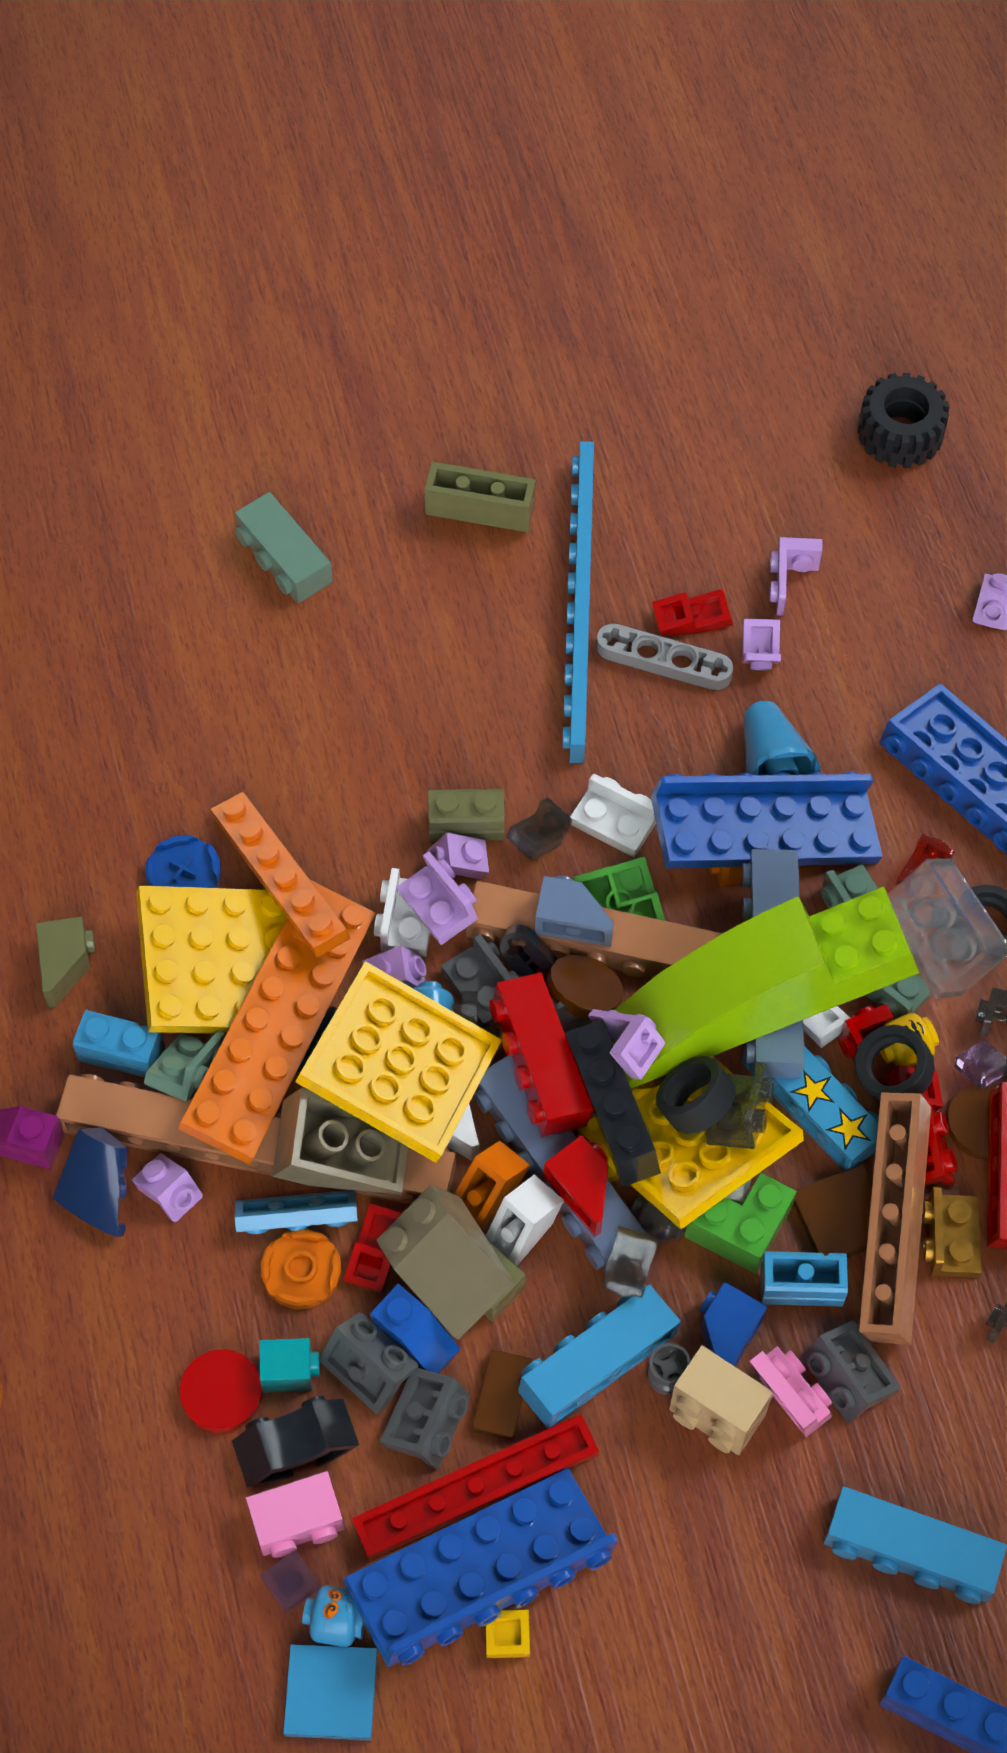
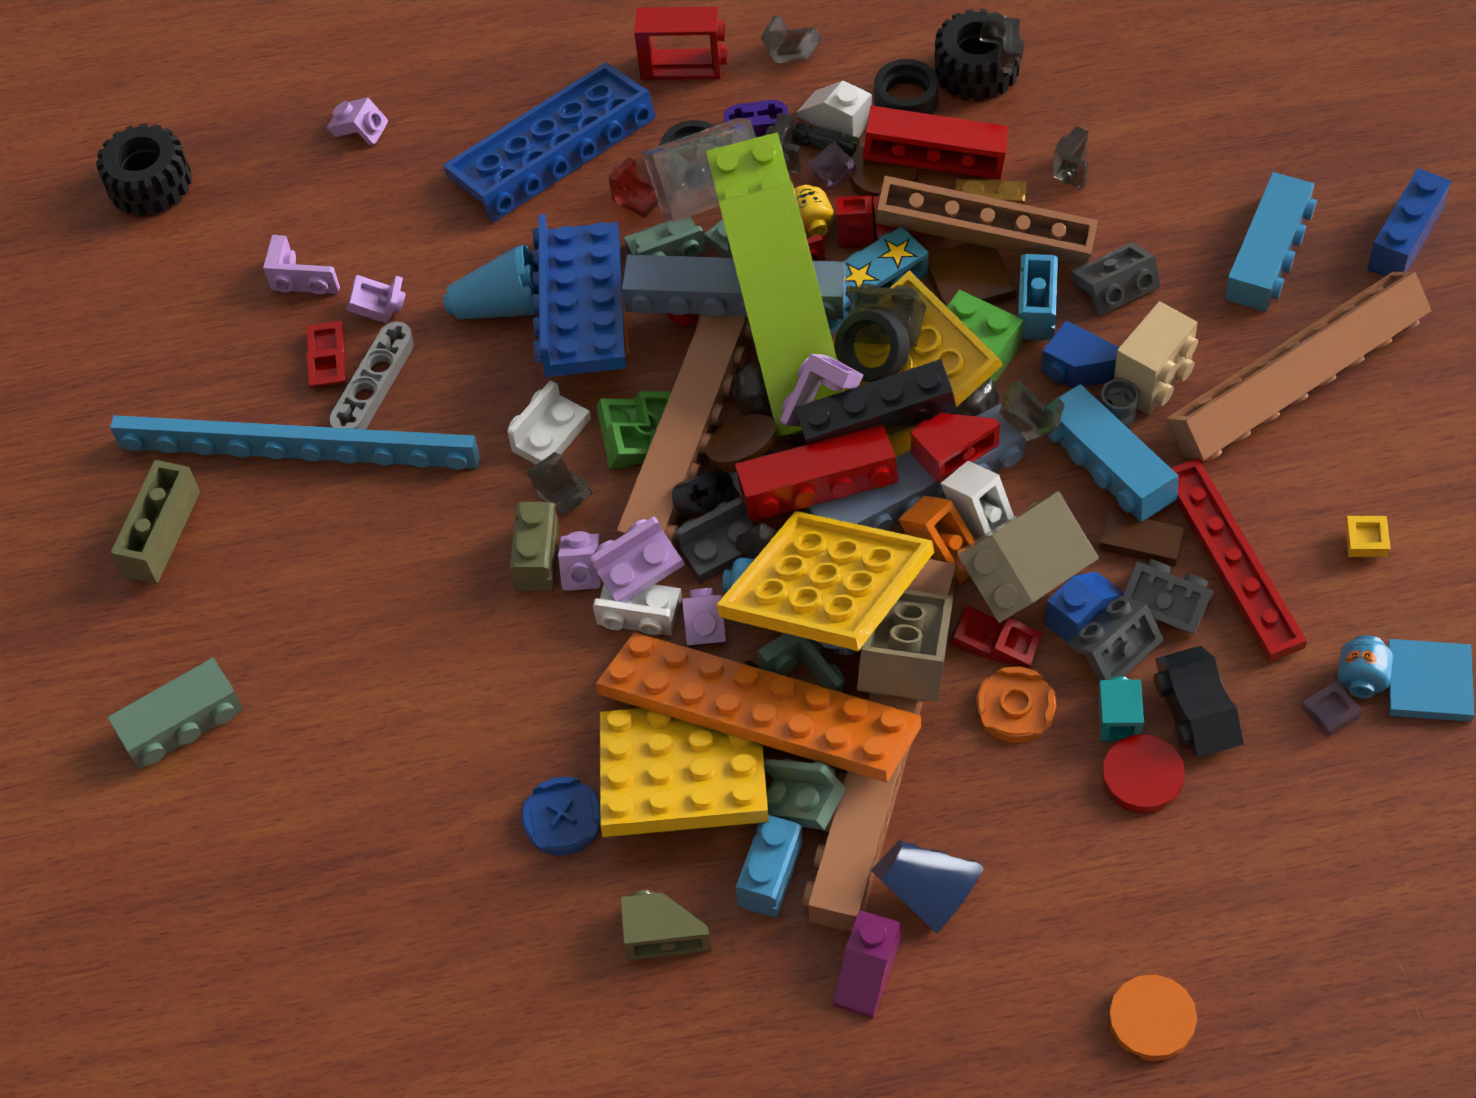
camera: 80 degrees left, 5 degrees down
lavender bracket [132,1153,203,1222] -> none
orange plate [211,792,350,958] -> none
dark azure plate [235,1190,358,1234] -> none
bright pink brick [246,1471,344,1558] -> none
blue bracket [344,1468,618,1667] -> none
sand blue slope [535,876,614,947] -> none
bright pink plate [750,1346,833,1438] -> none
black tyre [854,1025,935,1101] -> none
none -> nougat brick [1166,272,1432,462]

